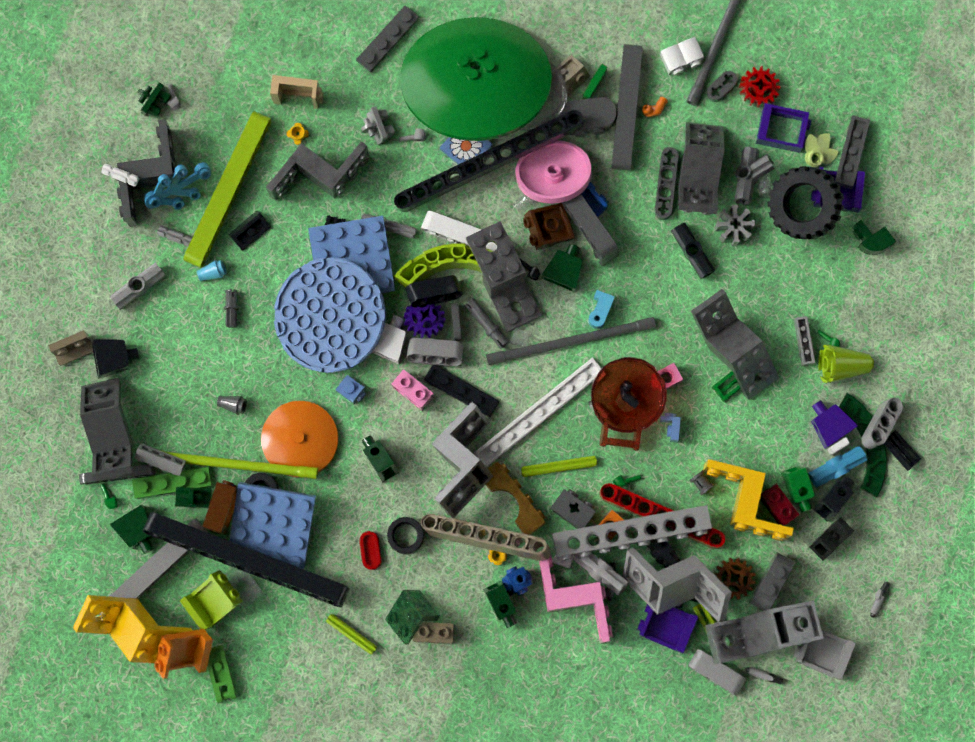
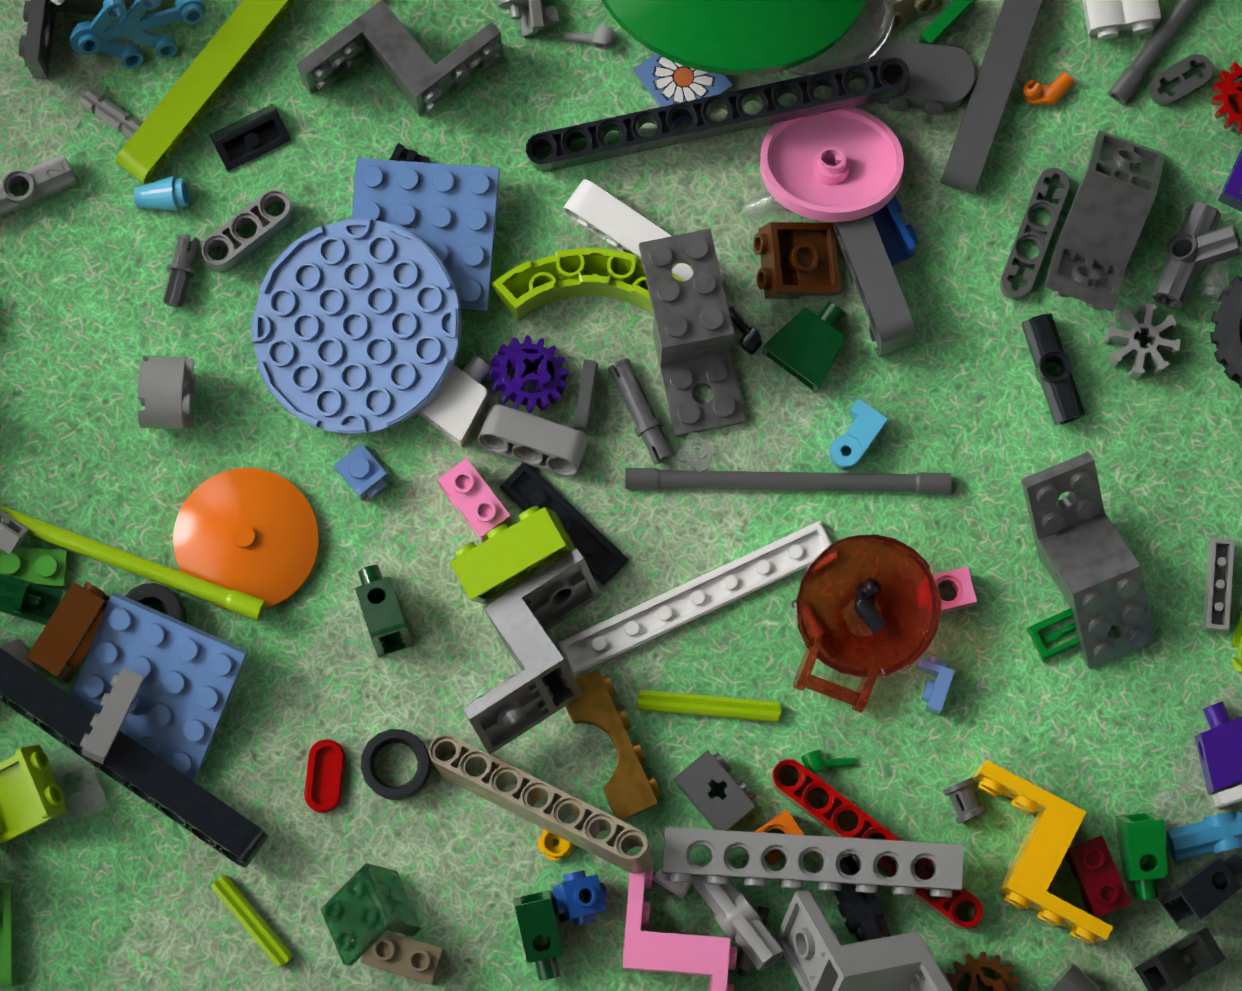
camera: 10 degrees right, 0 degrees up
dark grey cone [217,395,247,415] -> none
light grey axle [361,214,416,238] -> none
black beam [405,275,463,308] -> none
none -> light grey piece [80,668,144,764]
none -> light grey brick [138,355,197,430]
none -> light grey beam [201,190,293,273]
none -> lime brick [449,506,576,604]

